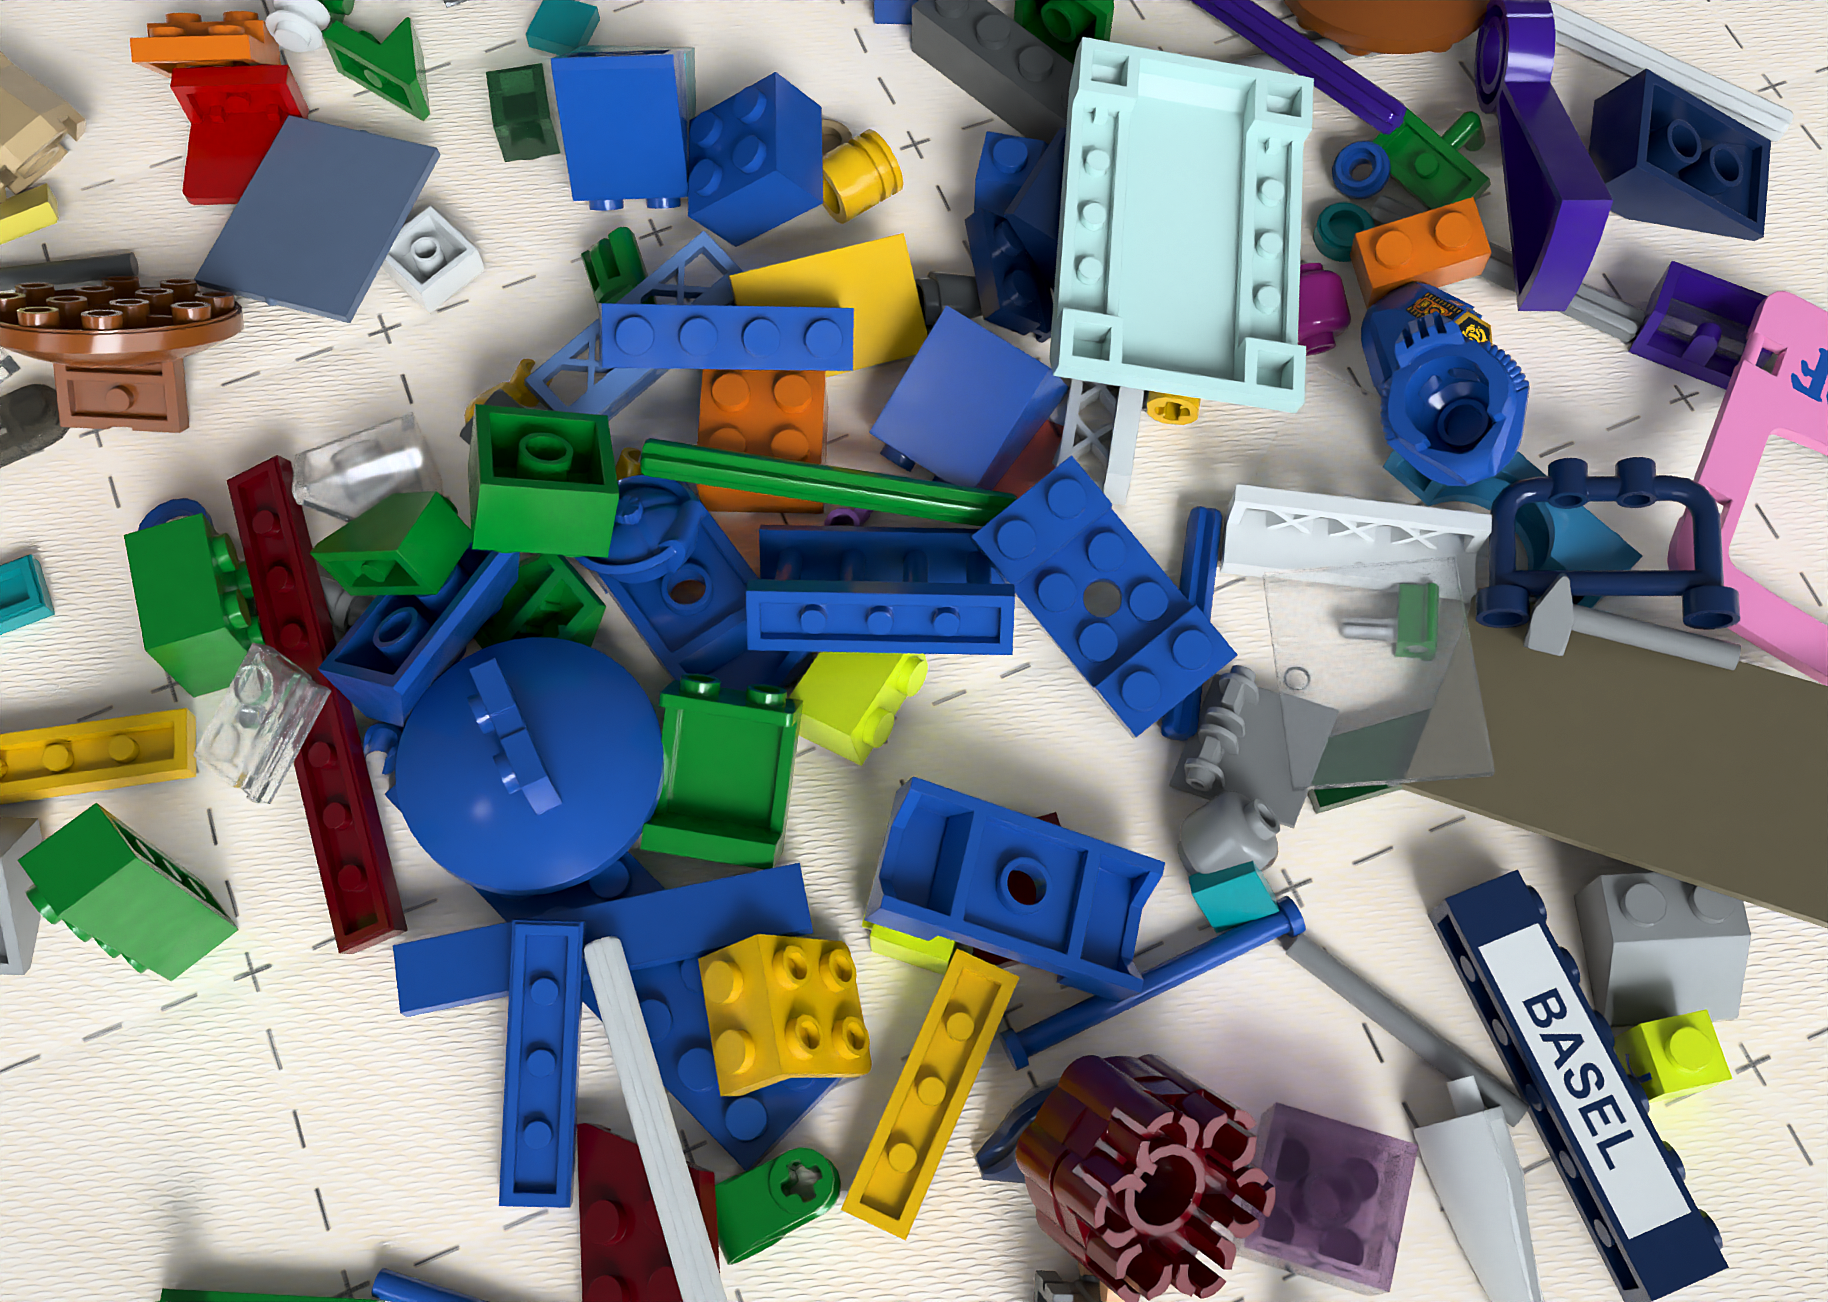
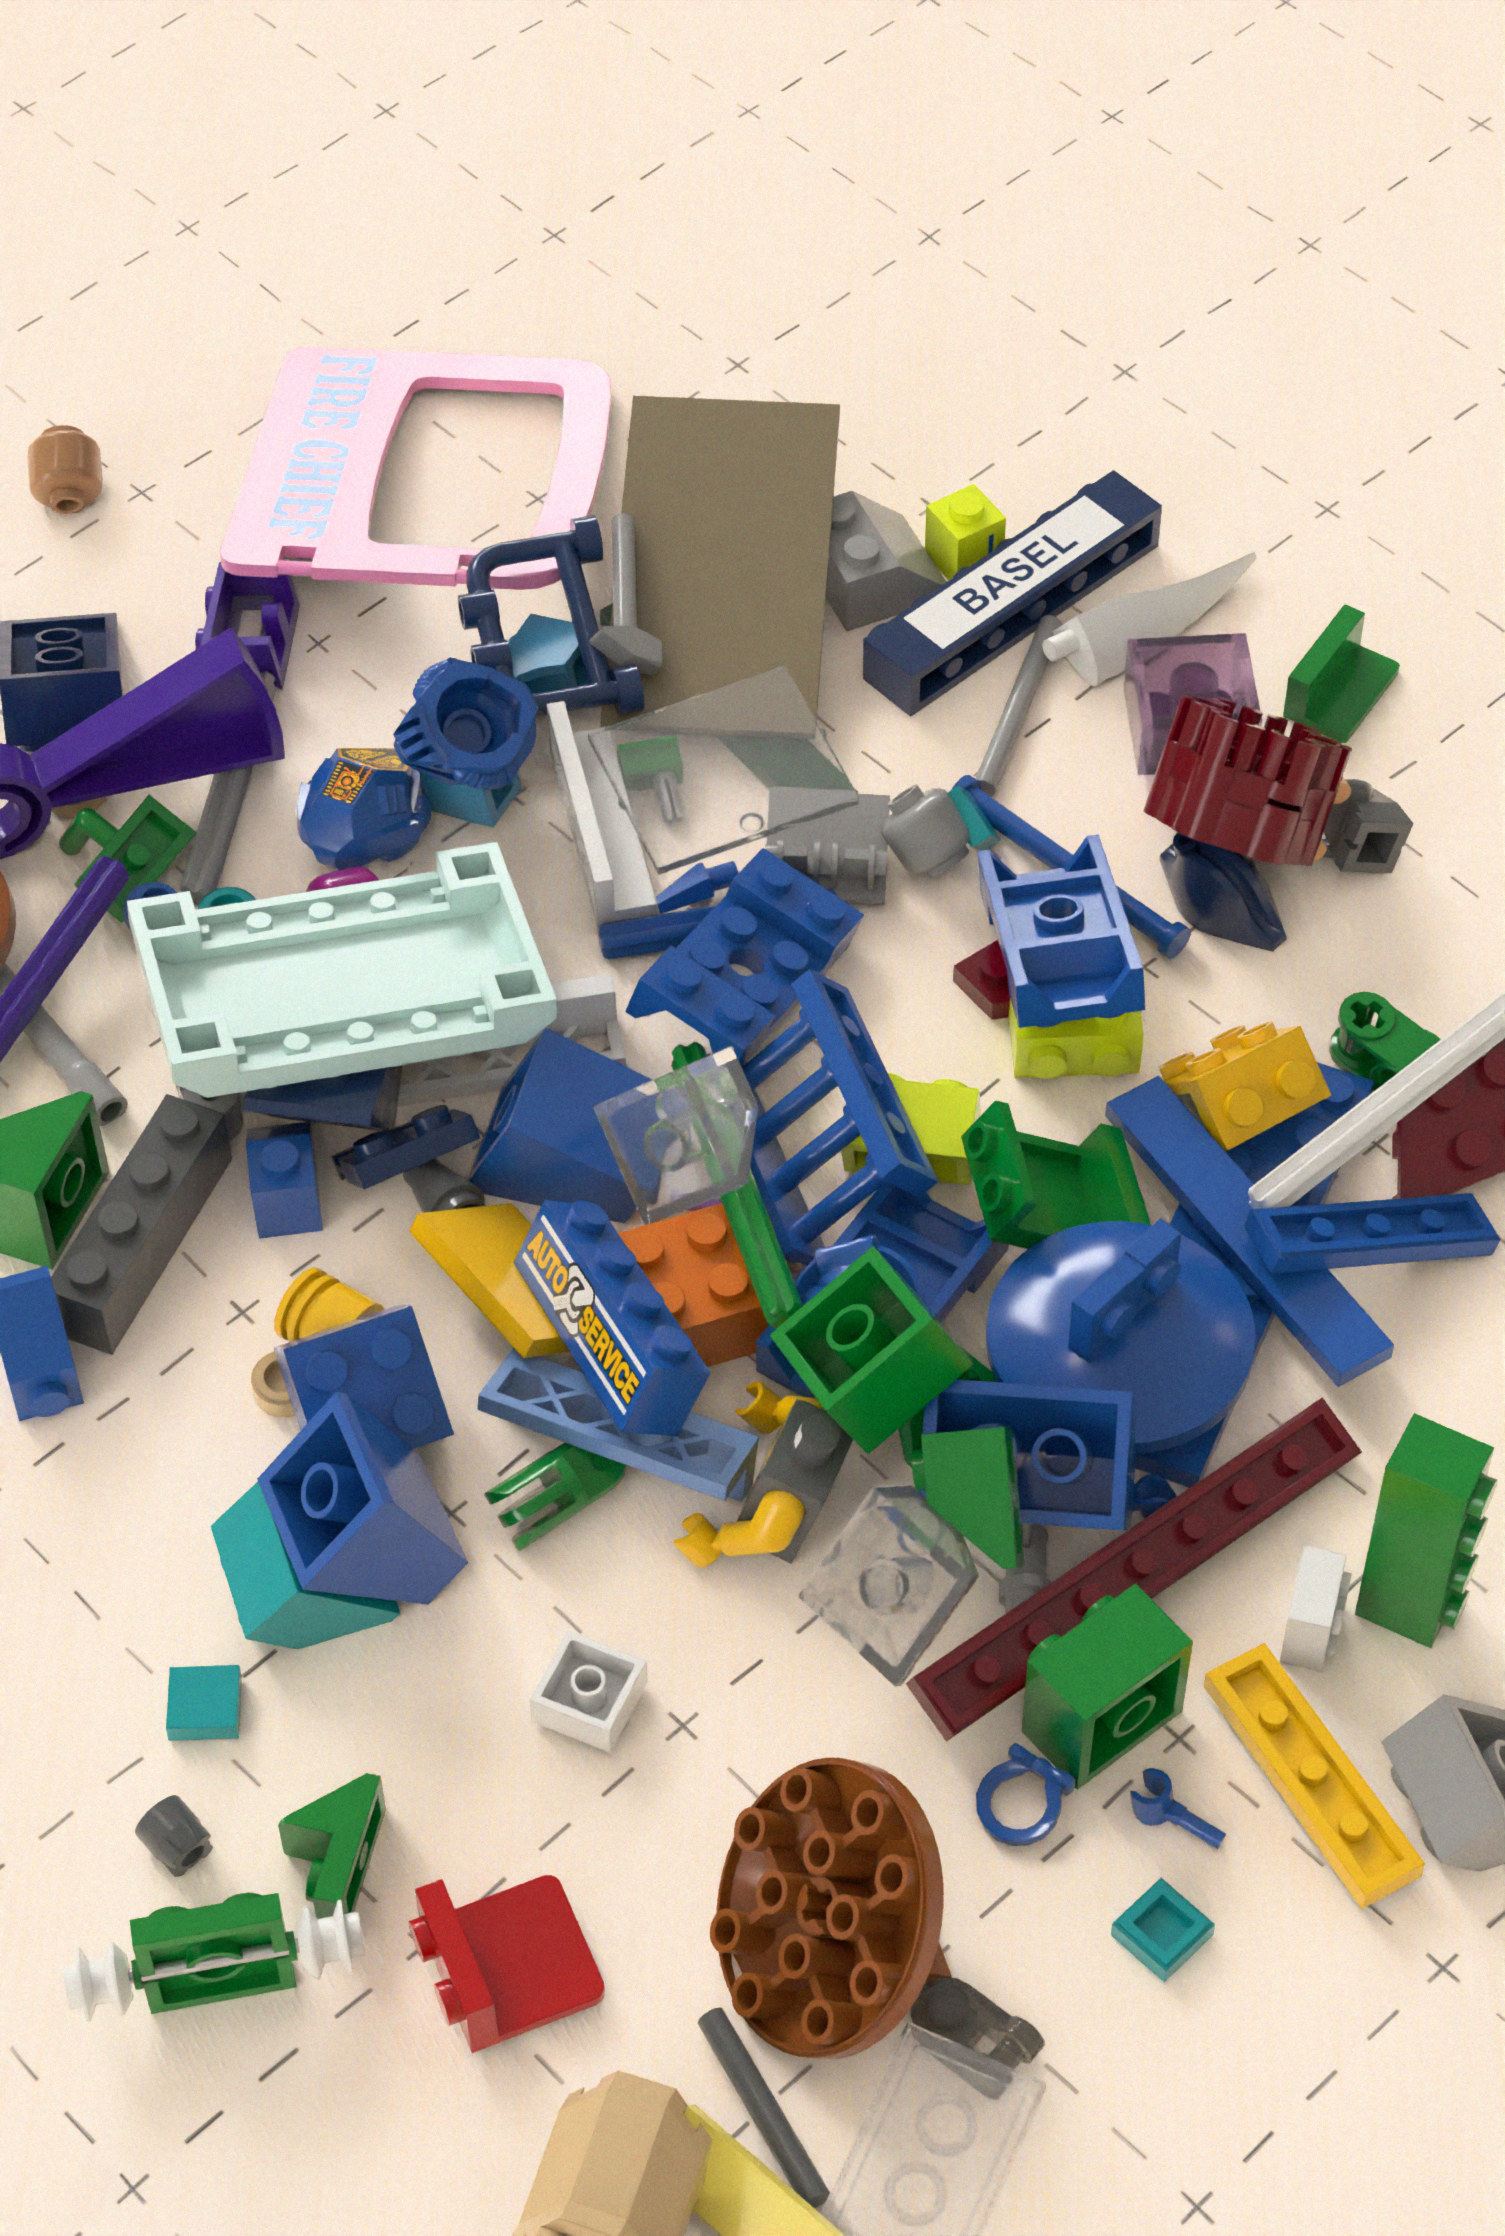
camera: 110 degrees left, 15 degrees down
orange plate [130,11,281,78] -> none
clear plate [193,643,331,804] -> none
sand blue piece [194,115,441,323] -> none
clear green brick [486,63,560,162] -> none
yellow plate [841,949,1020,1241] -> none
orange brick [1350,197,1492,309] -> none
none -> clear slope [593,1046,758,1225]
none -> blue bar [655,861,738,914]
none -> blue hand [1130,1768,1227,1849]
none -> white piece [1279,1545,1352,1672]

